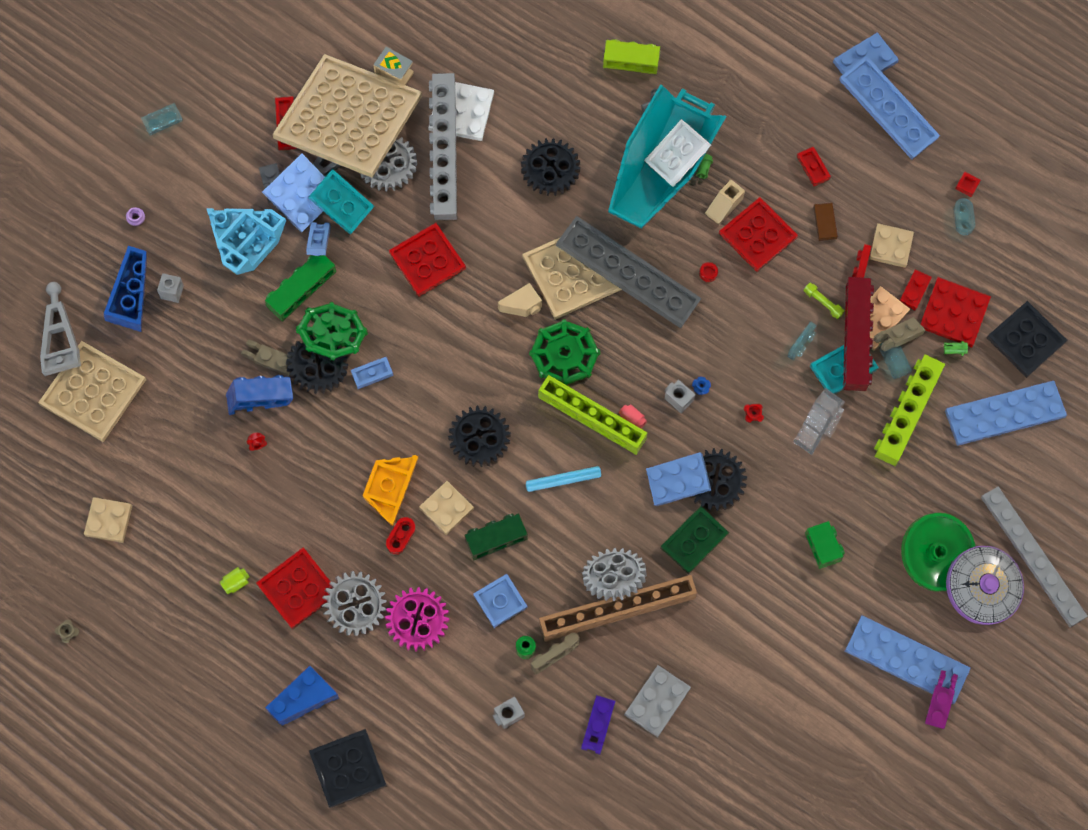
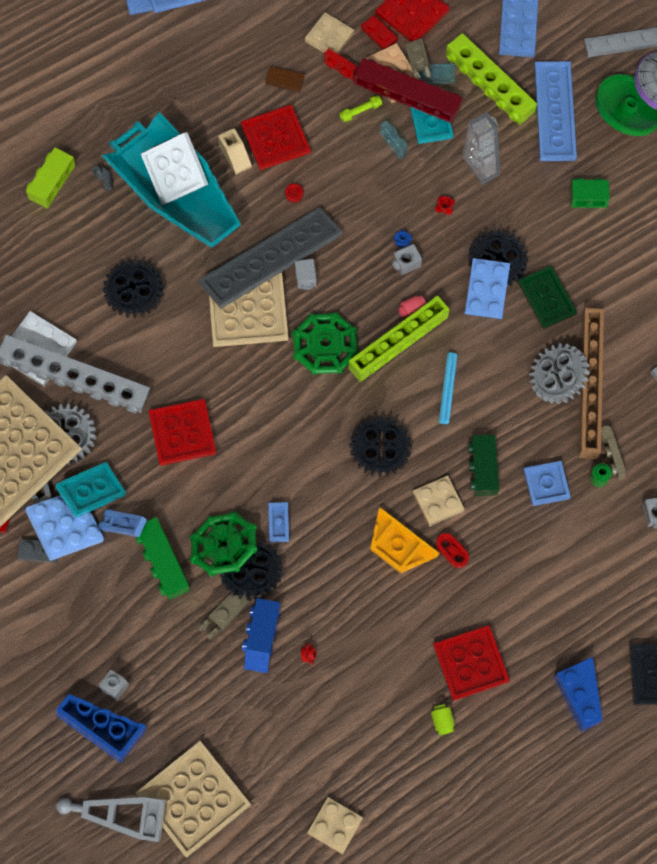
camera: 70 degrees left, 0 degrees up
lavender plate [126,208,145,226] -> none
medium azure wedge [206,208,286,275] -> none
light grey gear [322,571,387,636] -> none
dark pink gear [385,587,450,652] -> none
tan slope [498,283,542,317] -> none
red plate [797,146,831,187] -> none
bright green pin [944,341,968,356] -> none
none -> light grey brick [295,259,316,290]
none -> medium blue plate [534,61,577,161]

